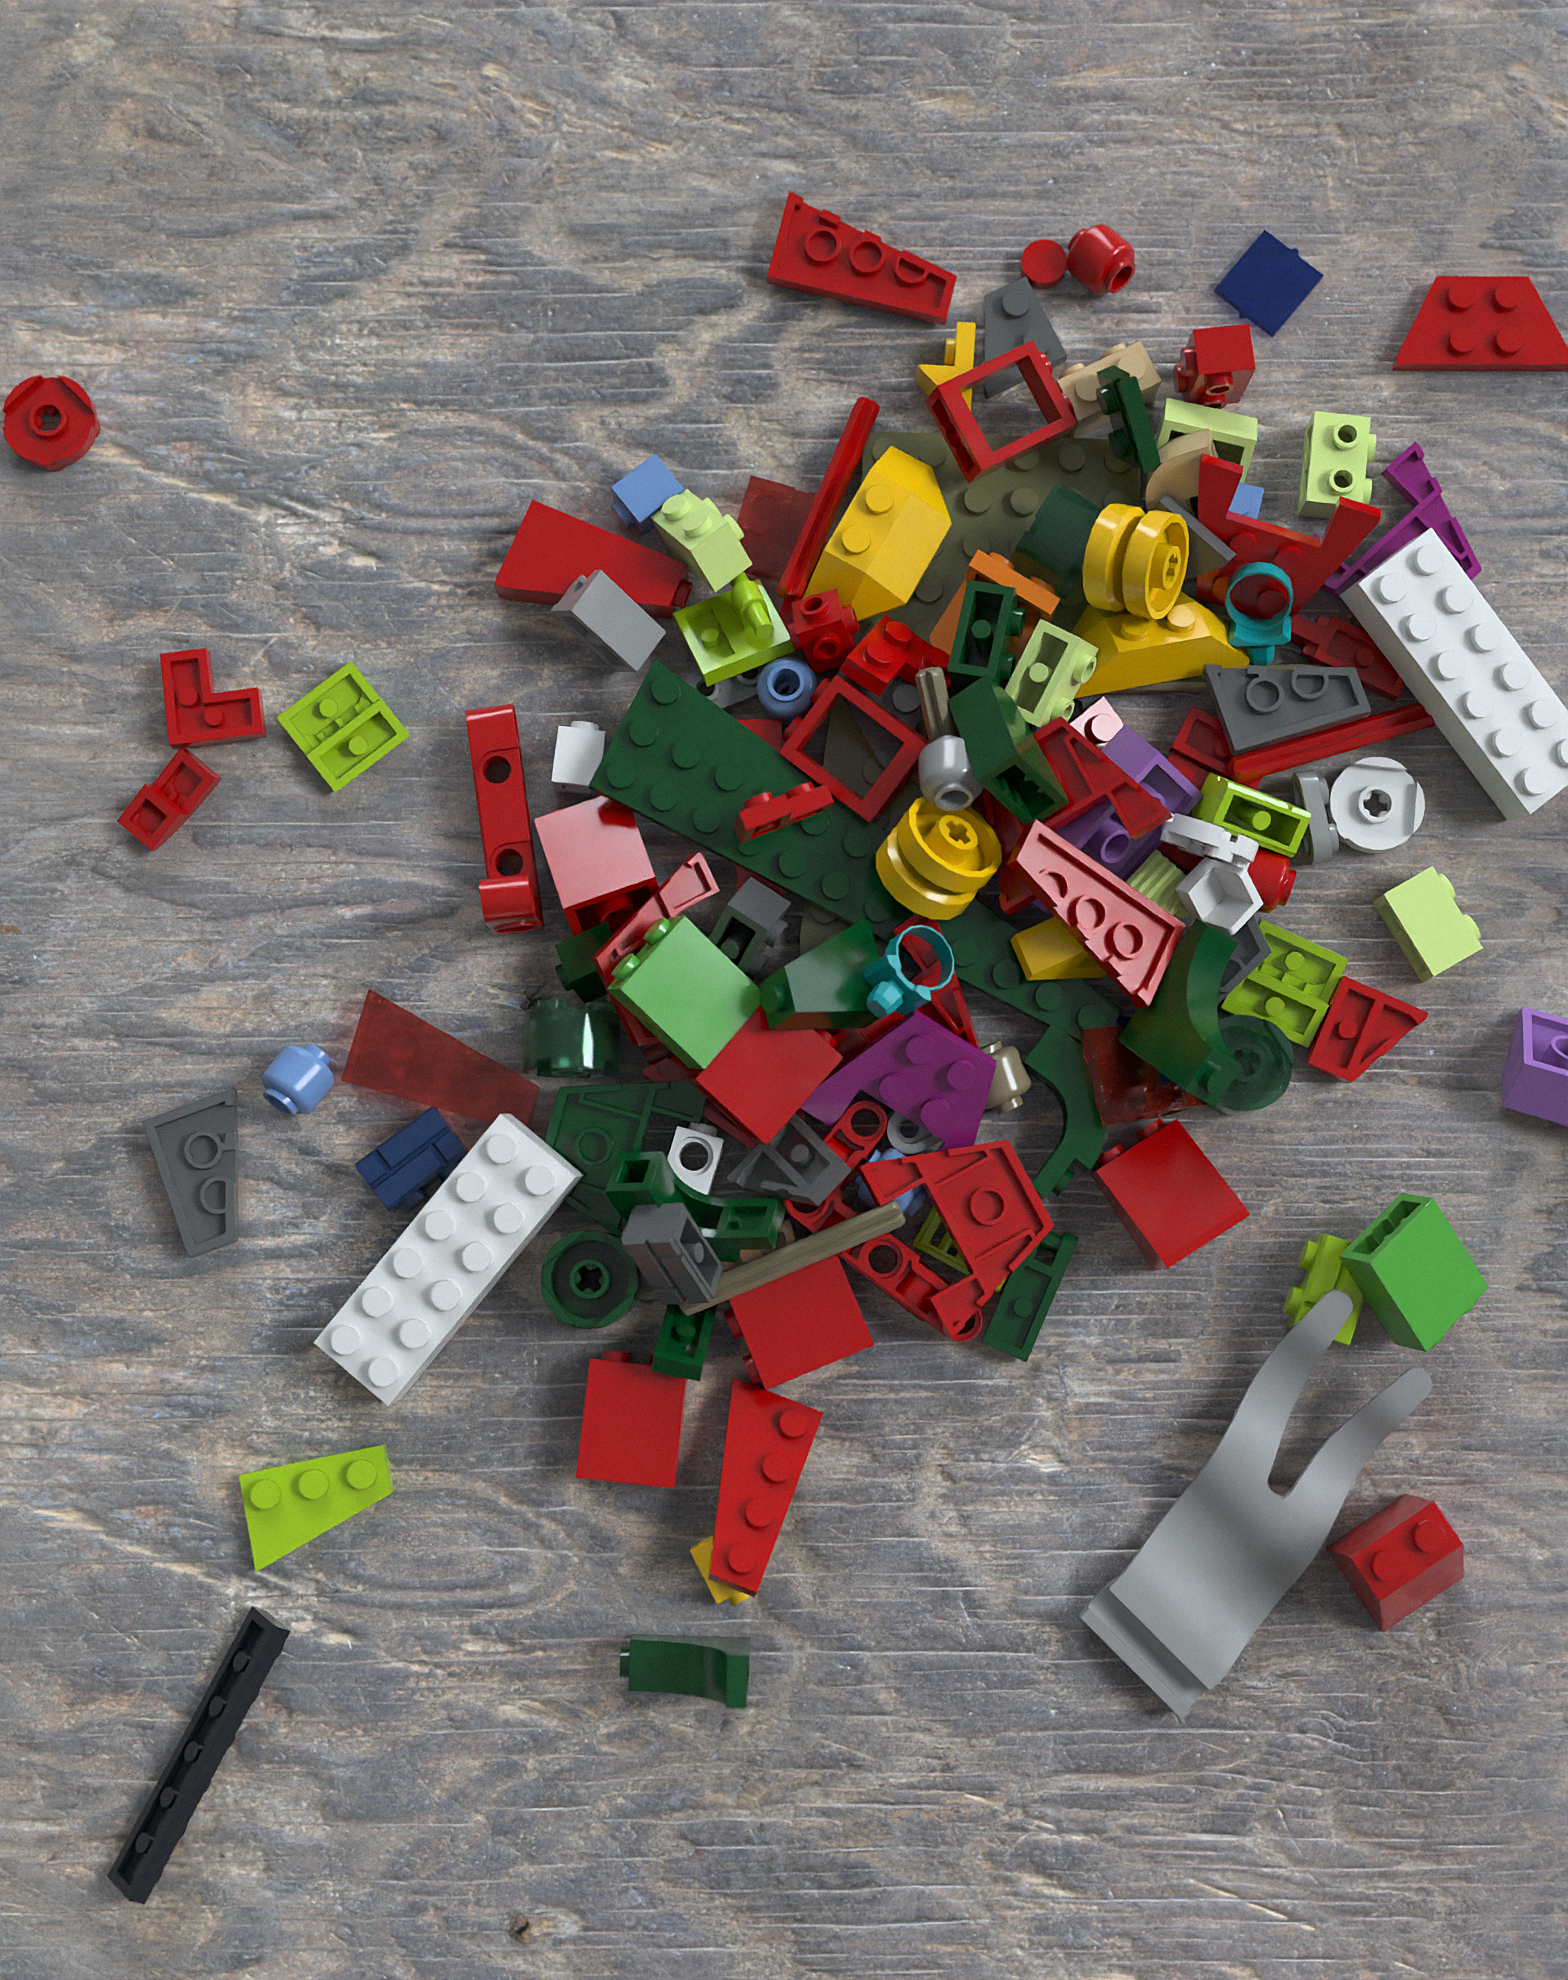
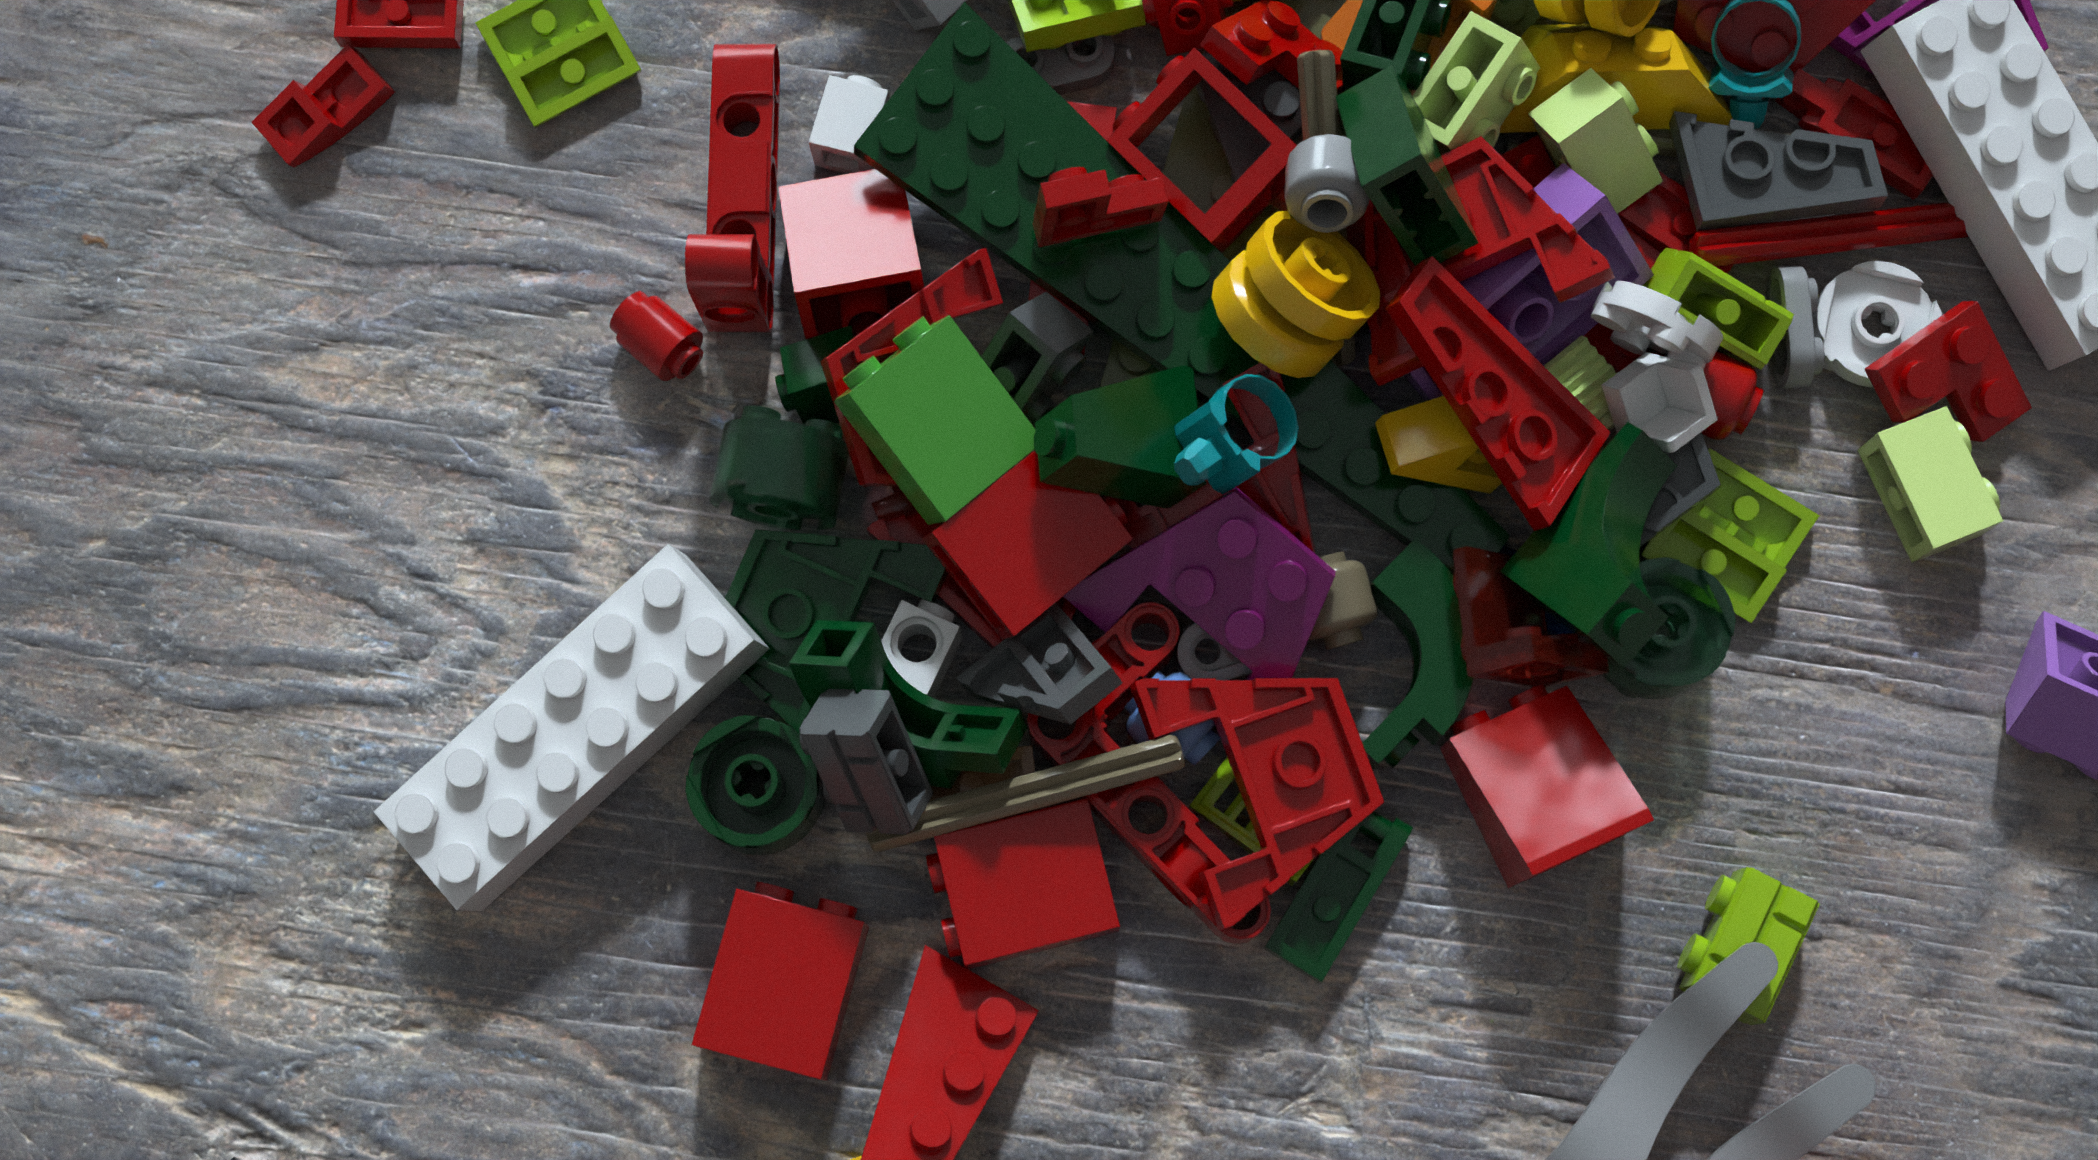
camera: 10 degrees right, 5 degrees down
dark grey wing [142,1088,238,1258] -> none
lime wing [239,1444,394,1572] -> none
medium blue head [262,1044,334,1117] -> none
clear red wing [341,989,541,1129] -> none
dark blue brick [354,1106,469,1214] -> none
dark green plate [651,1304,717,1381] -> none
medium blue head [756,657,818,725] -> none
red wing [1303,976,1428,1084] -> none
bright green brick [1338,1193,1489,1352] -> none
none -> red brick [609,291,704,381]
none -> yellowish green brick [1528,68,1663,214]
none -> red plate [1864,301,2032,442]

